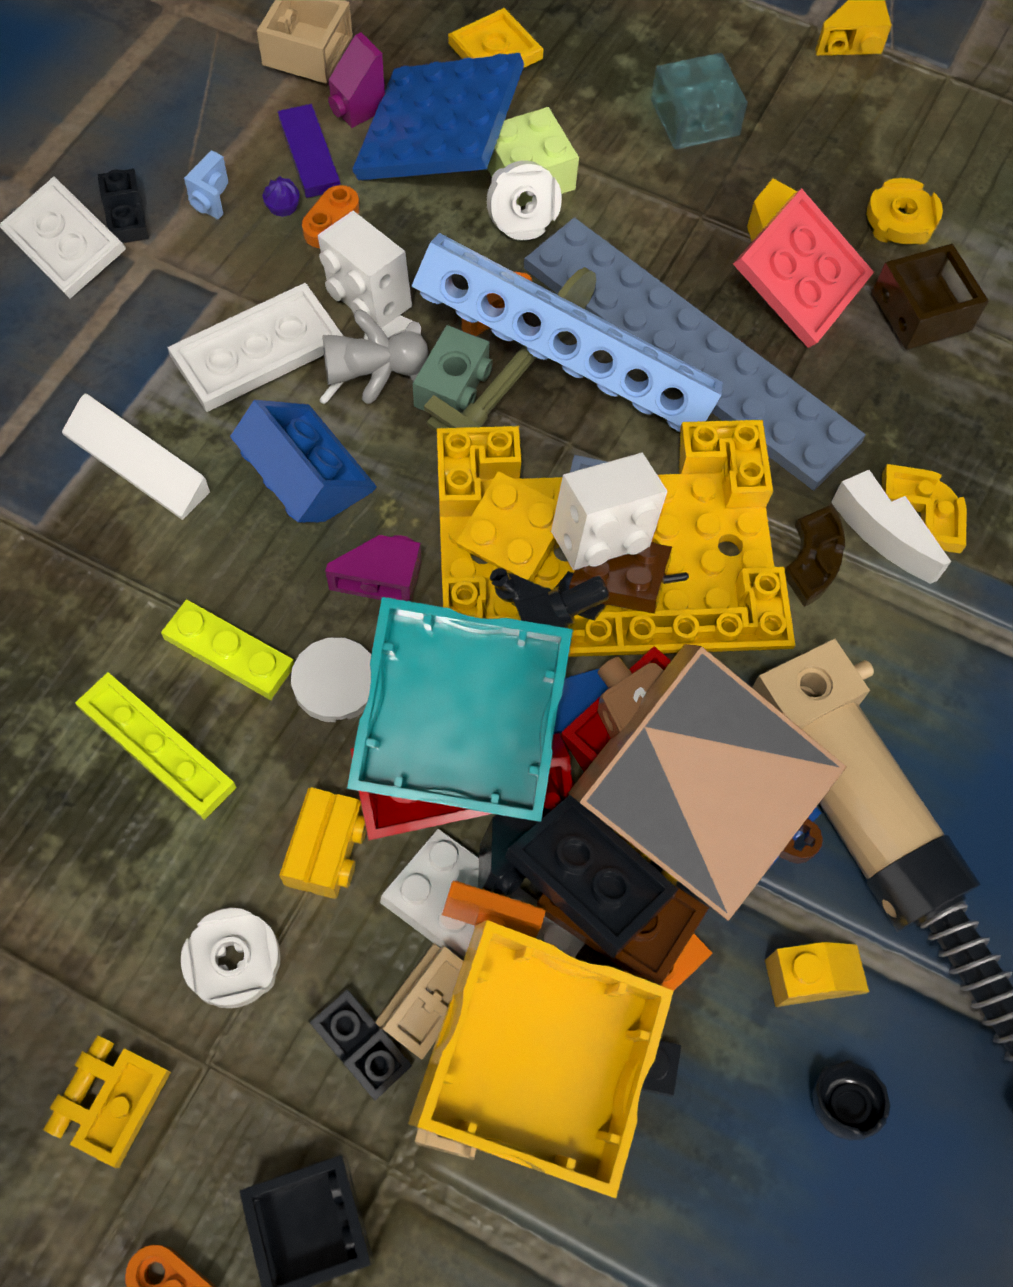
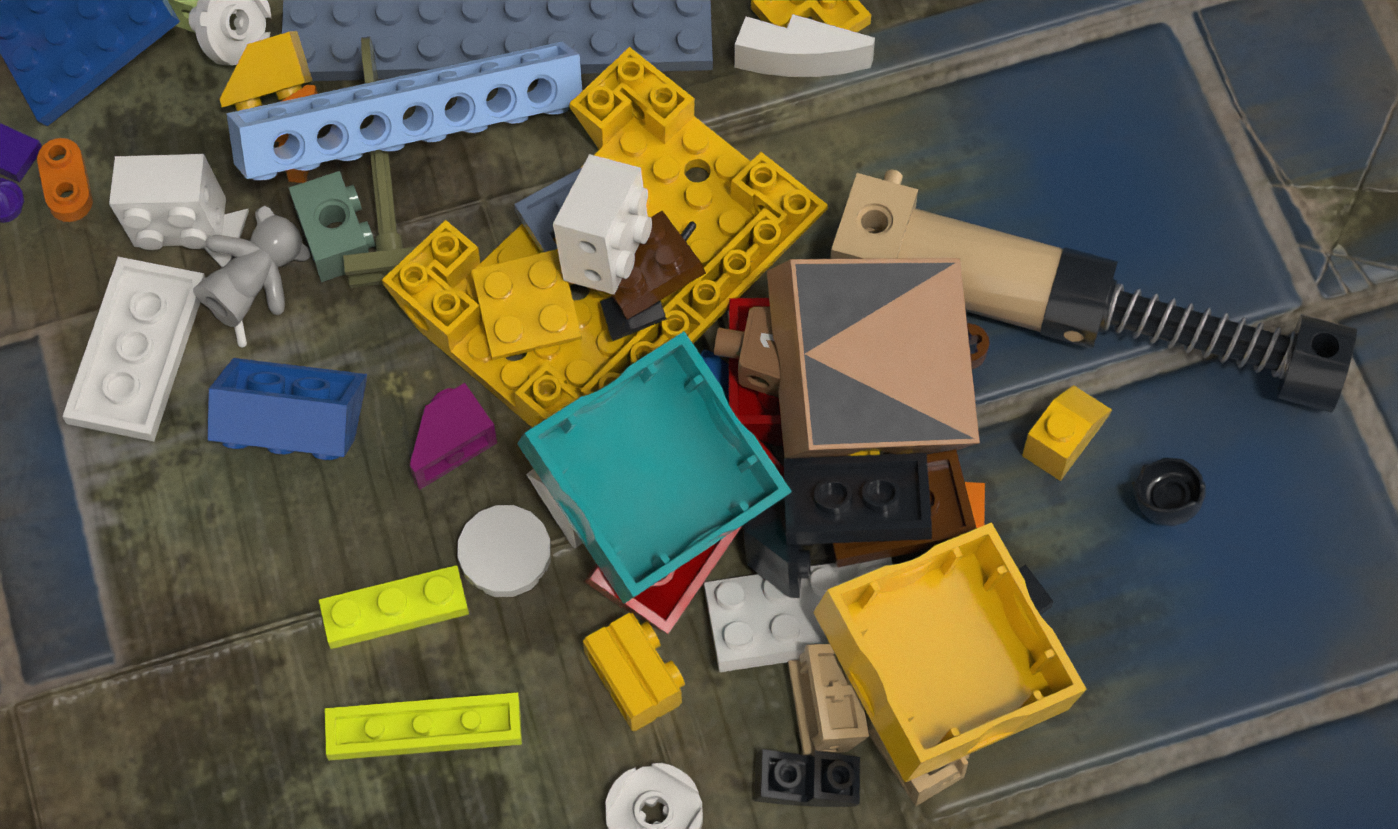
camera: 40 degrees left, 0 degrees up
white slope [62,393,210,520] -> none
orange plate [442,881,546,938] -> none
black axle [490,568,610,628] -> none
dark brown tile [785,504,845,607] -> none
none -> yellow slope [219,31,313,111]

